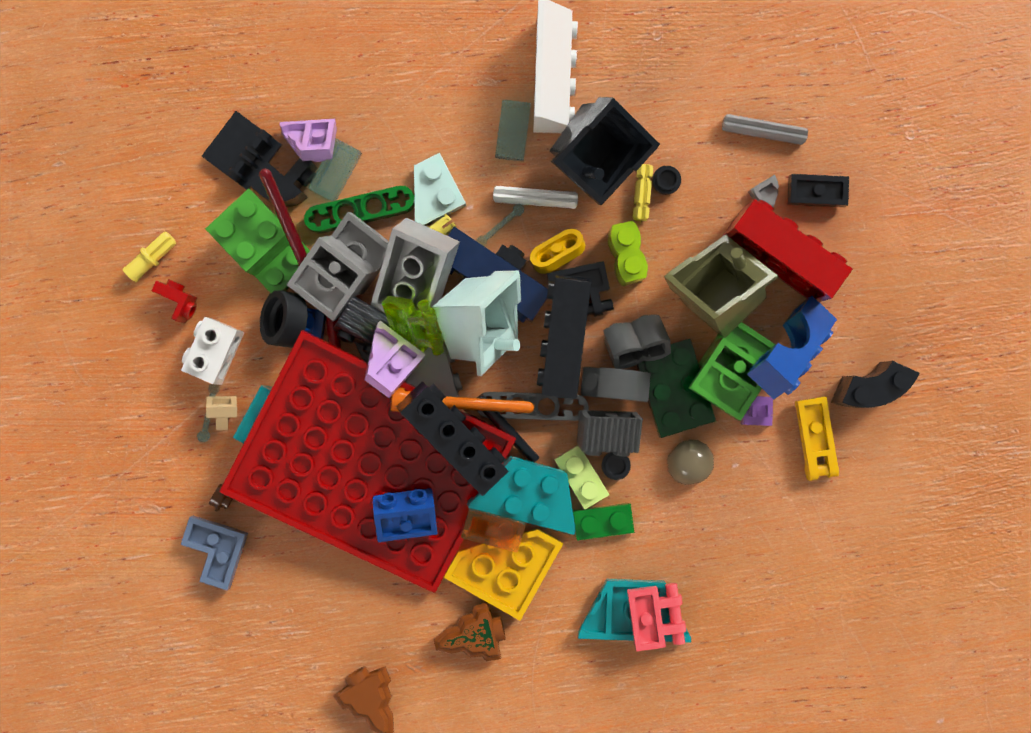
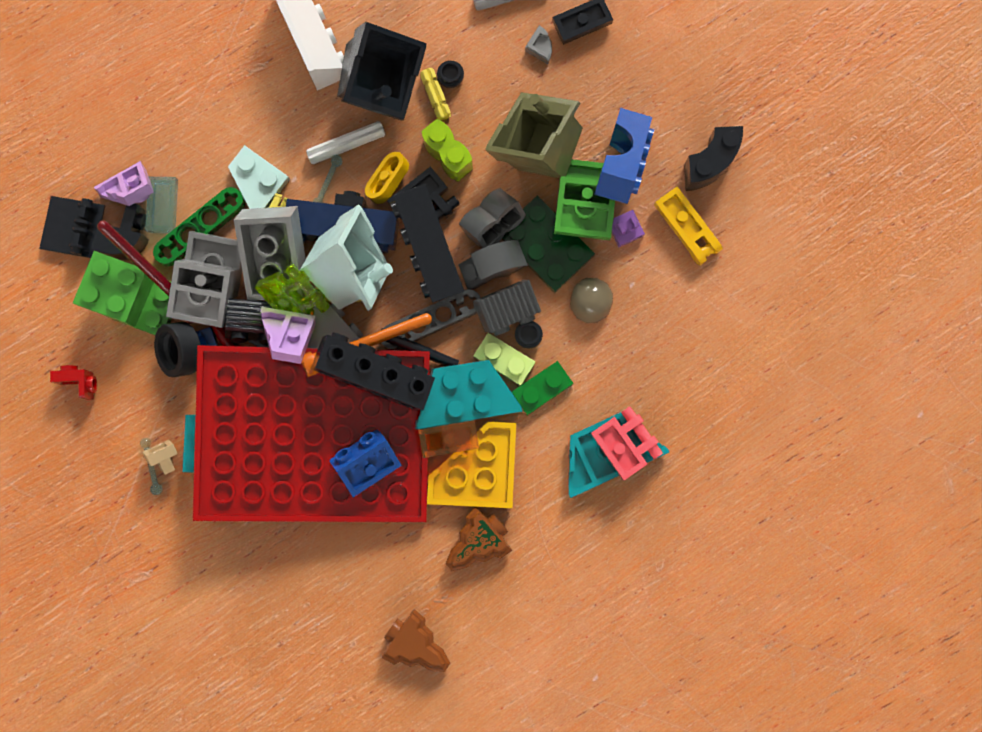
camera: 20 degrees left, 5 degrees down
light yellow axle [122,232,176,282] -> none
white brick [181,317,245,385] -> none
sand blue plate [181,515,248,590] -> none
reddish brown plate [209,484,233,512] -> none
clear light blue tile [495,100,531,162] -> none
red brick [722,199,853,302] -> none

